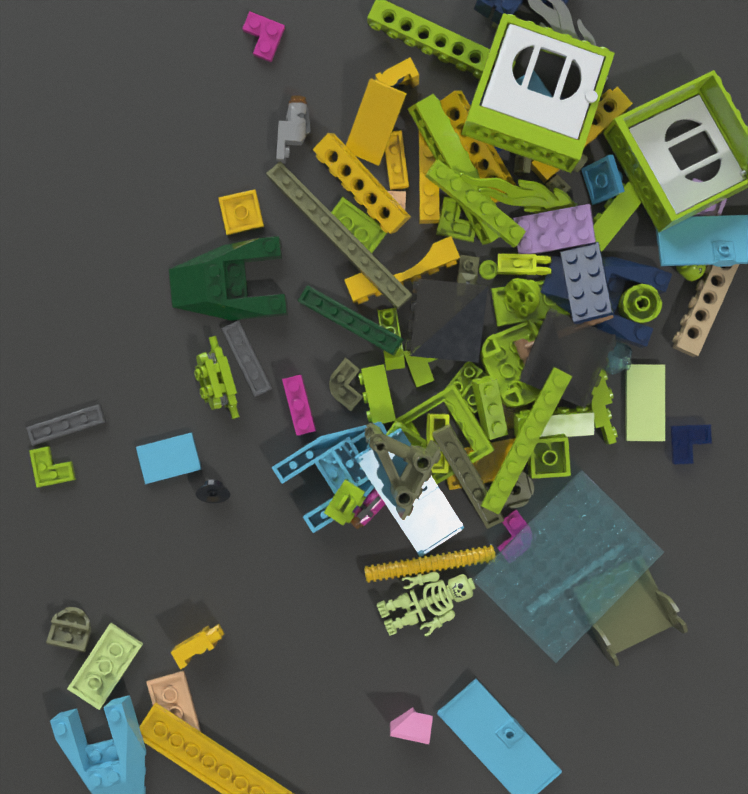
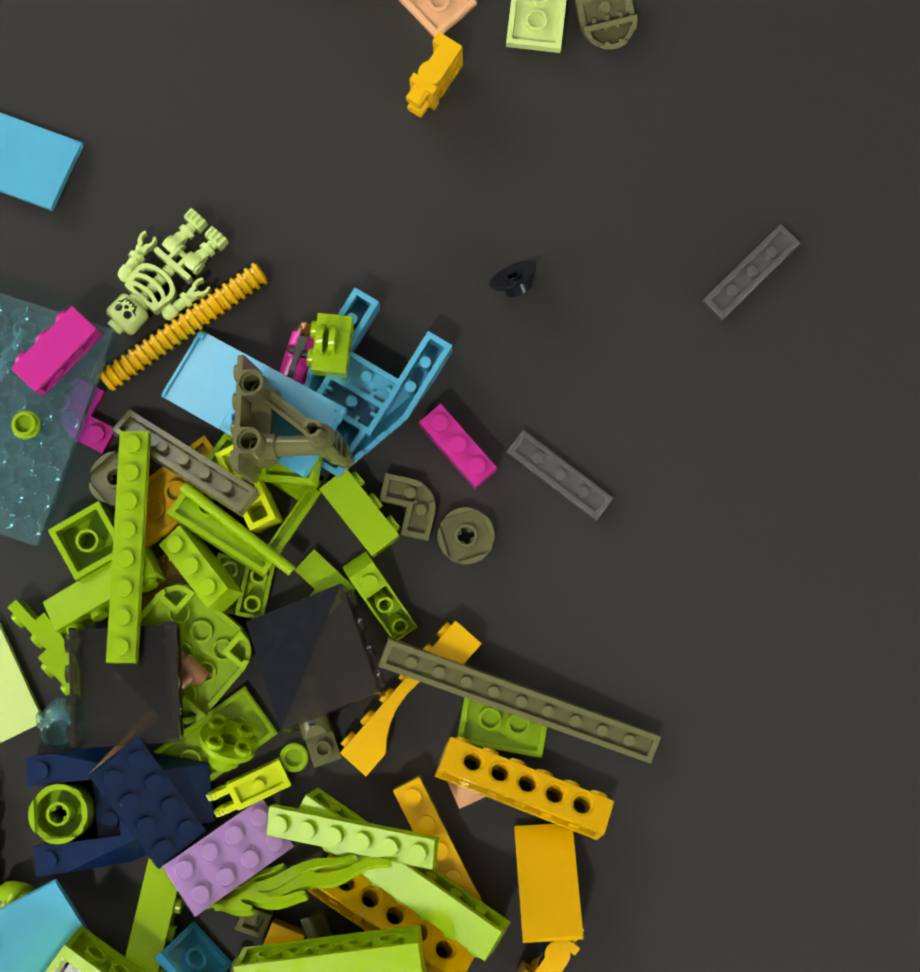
camera: 155 degrees right, 5 degrees down
lime tile [29,446,76,488] -> none
medium azure tile [136,433,202,484] -> none
dark green wedge [169,236,288,321] -> none
lime piece [194,336,240,419] -> none
yellow tile [218,189,264,236] -> none
dark pink plate [242,11,285,62] -> none
light grey plate [276,96,311,164] -> none
dark green tile [298,285,404,356] -> none
yellow tile [385,130,409,190] -> none
bright pink slope [390,708,433,744] -> none
lime tile [436,197,476,243] -> none
none -> dark pink brick [11,306,103,397]
none -> lime plate [11,410,41,440]
none -> lime axle [180,482,296,576]
none -> olive plate [437,507,495,565]

